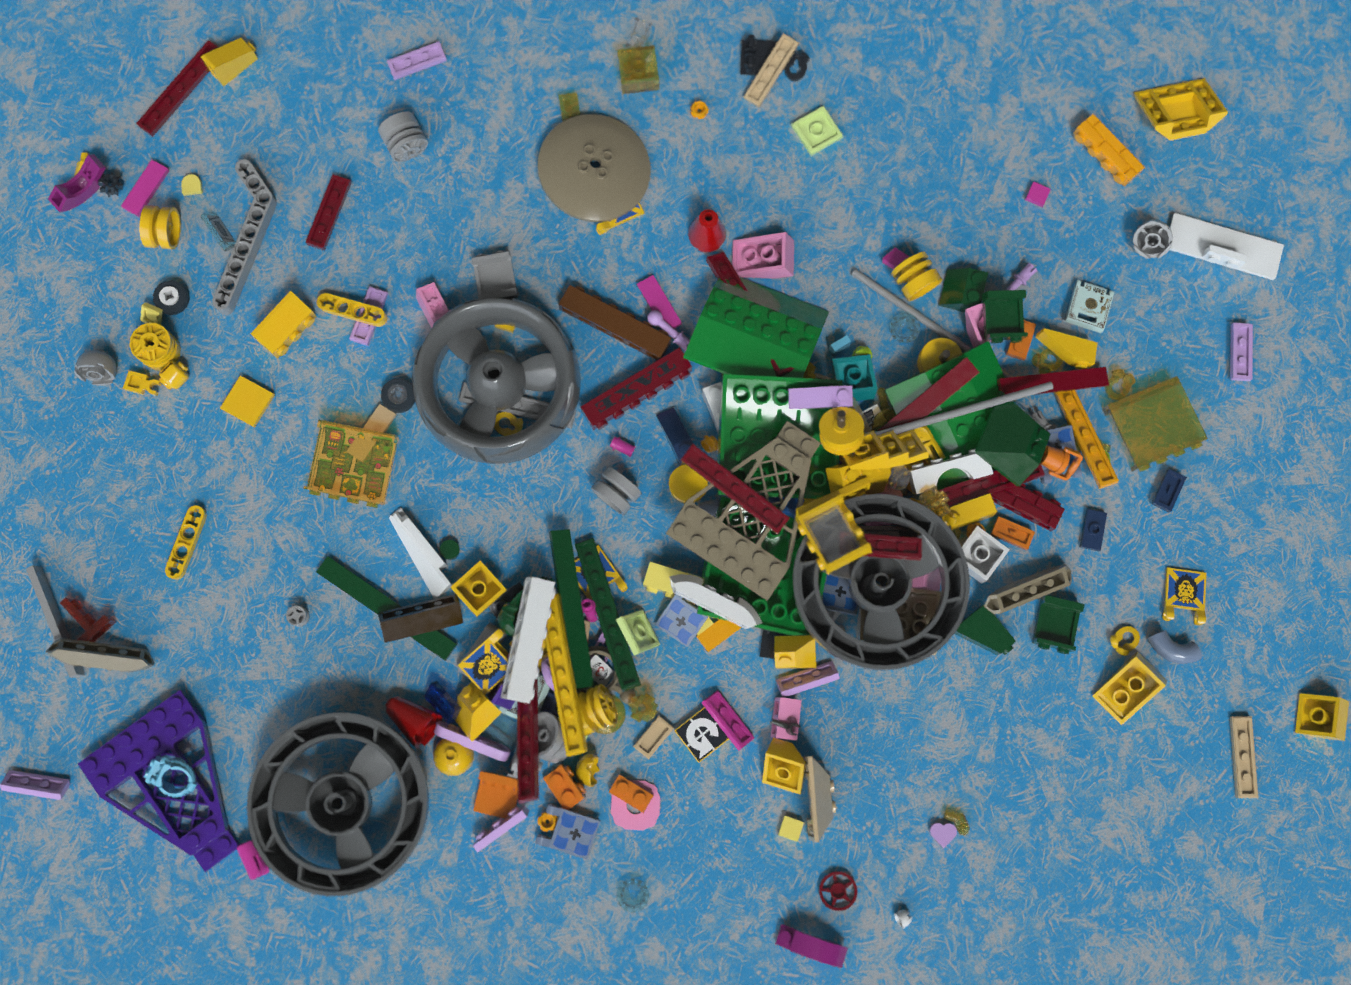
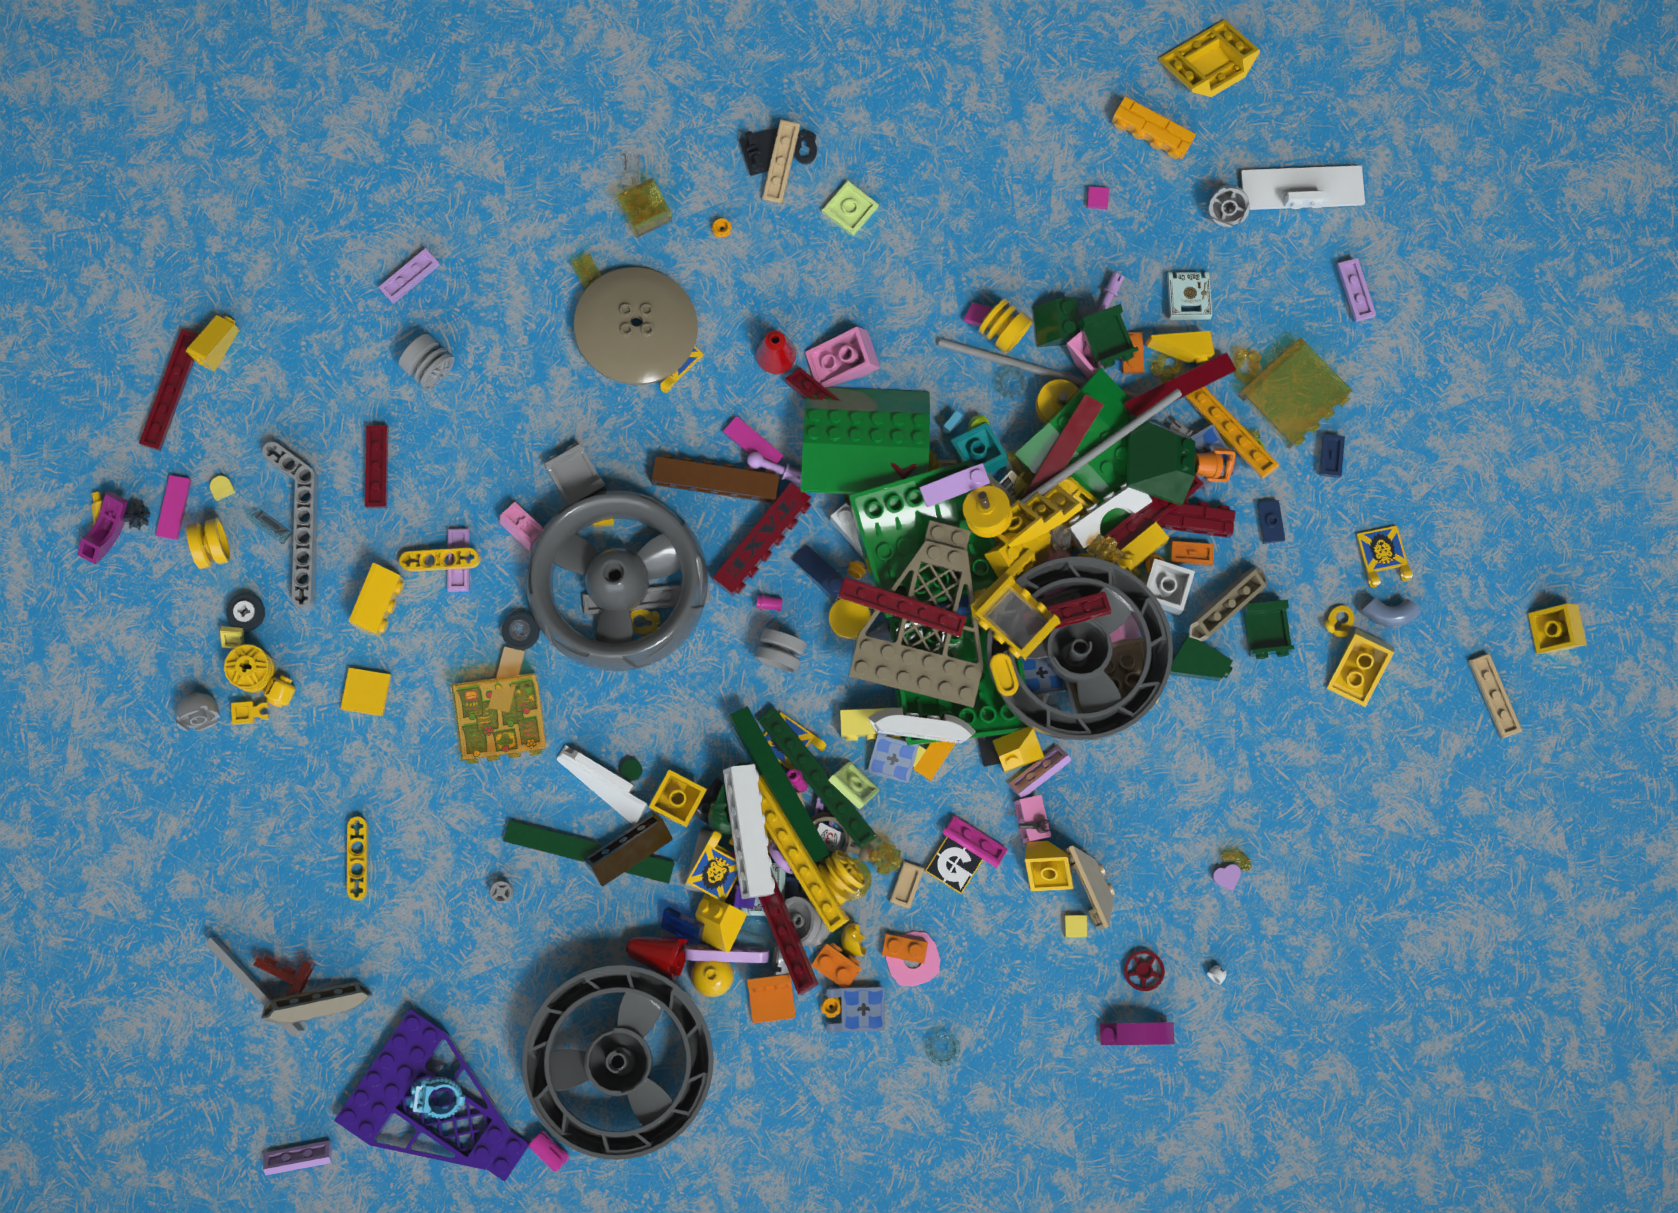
camera: 20 degrees left, 0 degrees up
lavender plate [473,804,529,852] -> none
none -> yellow tile [990,653,1019,696]

